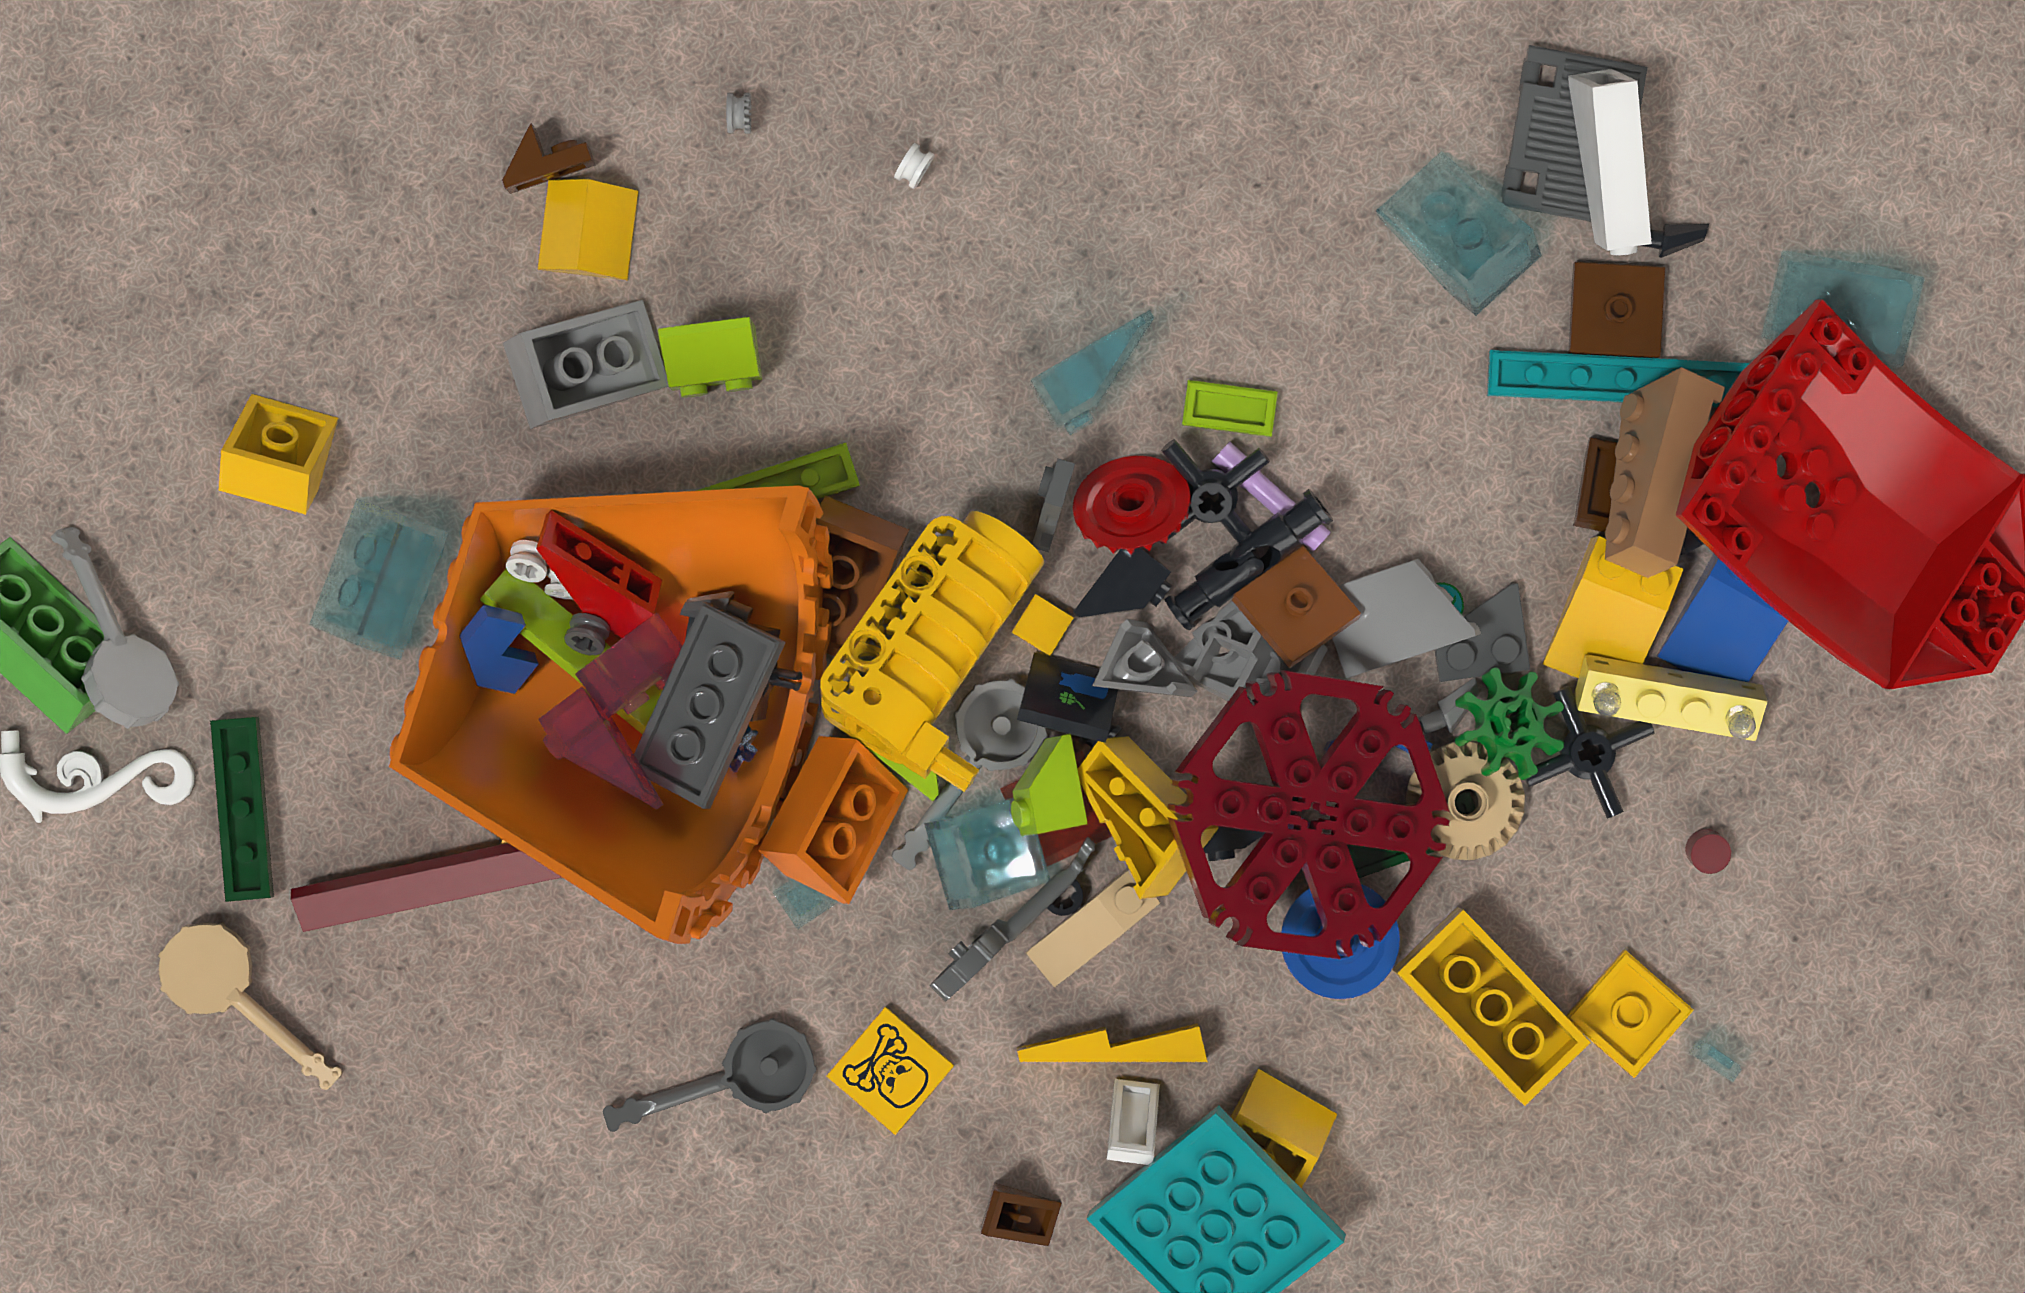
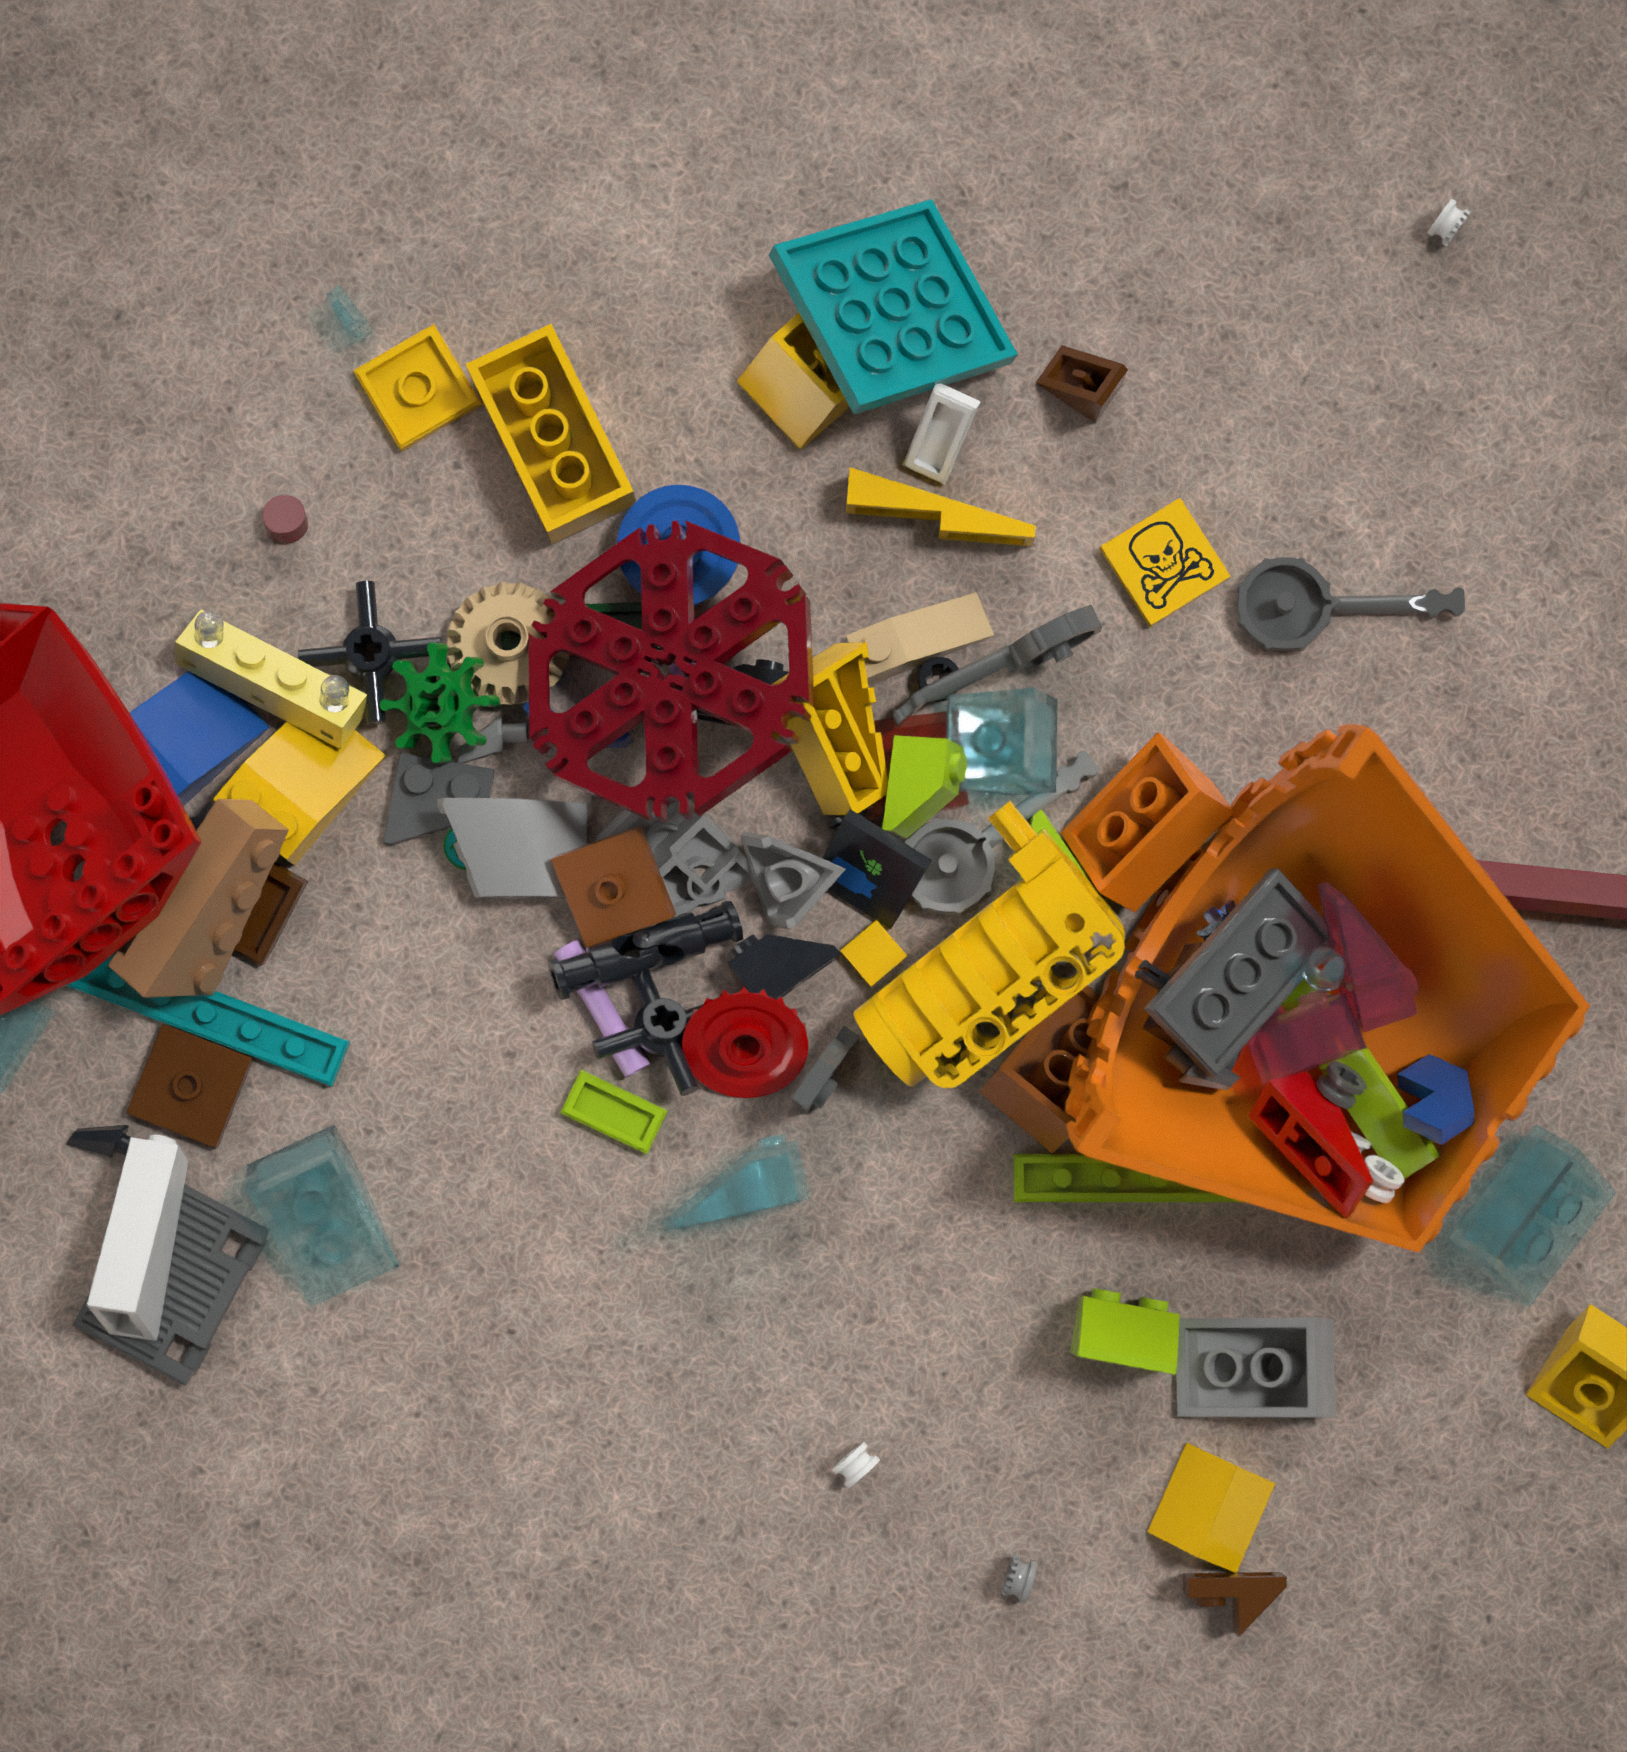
camera: 165 degrees left, 5 degrees down
clear light blue tile [772,879,836,930] -> none
none -> clear light blue hinge [1304,947,1345,991]

